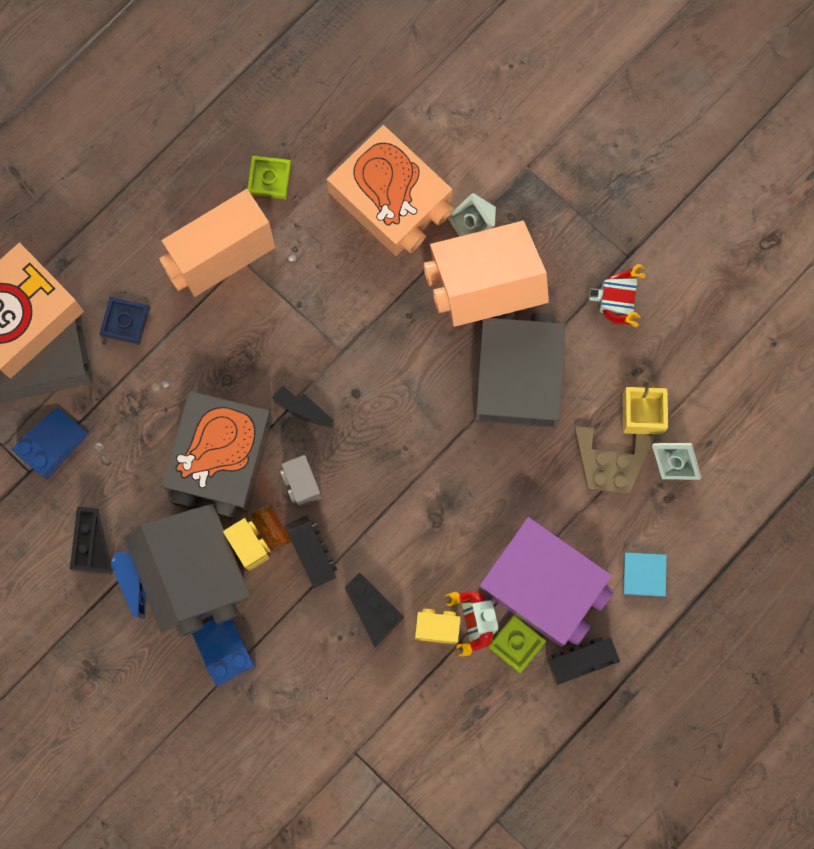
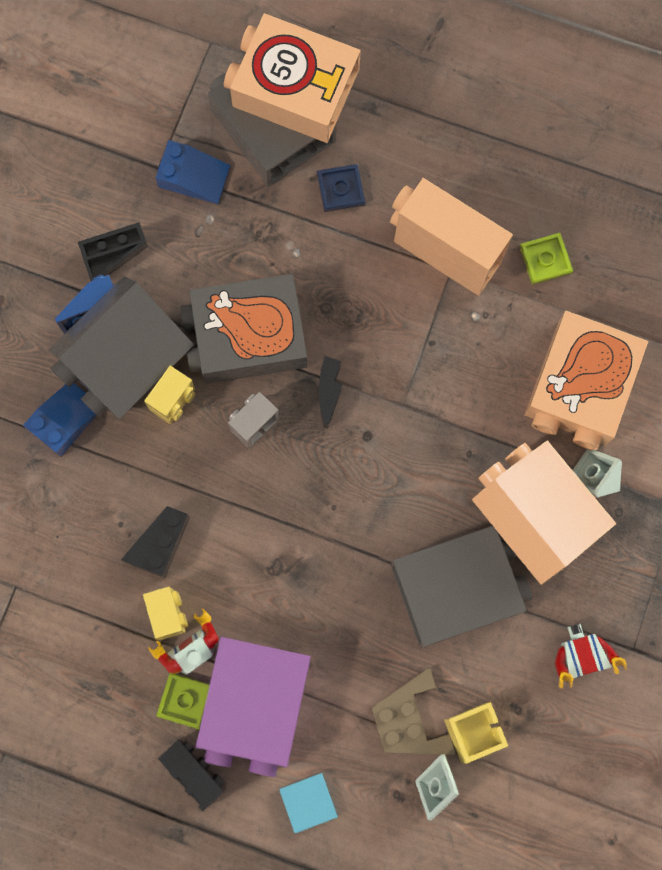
camera: 65 degrees right, 0 degrees up
clear orange panel [251,505,291,552] -> none
black wedge [285,515,337,588] -> none

